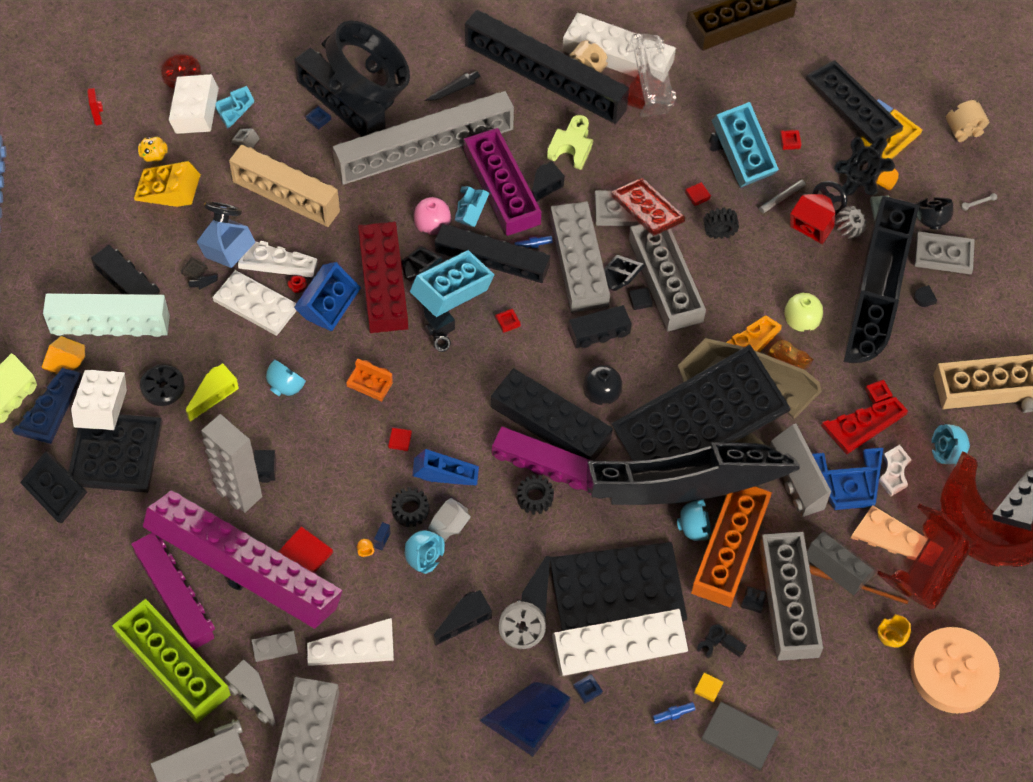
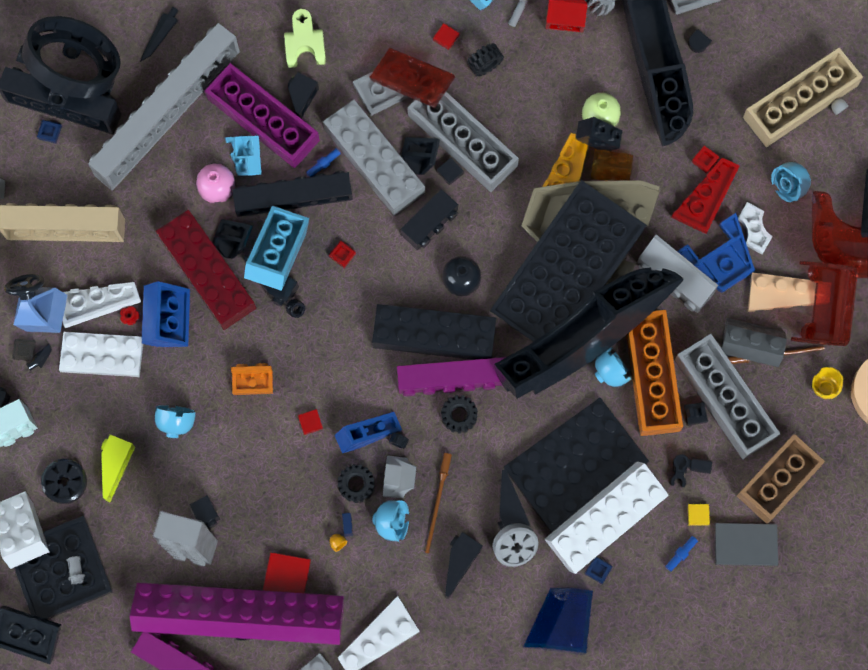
camera: 25 degrees left, 15 degrees up
none -> light grey pin [67,556,85,584]
none -> black axle [389,432,409,449]
none -> dark orange piece [425,453,452,554]
none -> black brick [576,117,623,153]
none -> medium nougat brick [737,434,825,524]

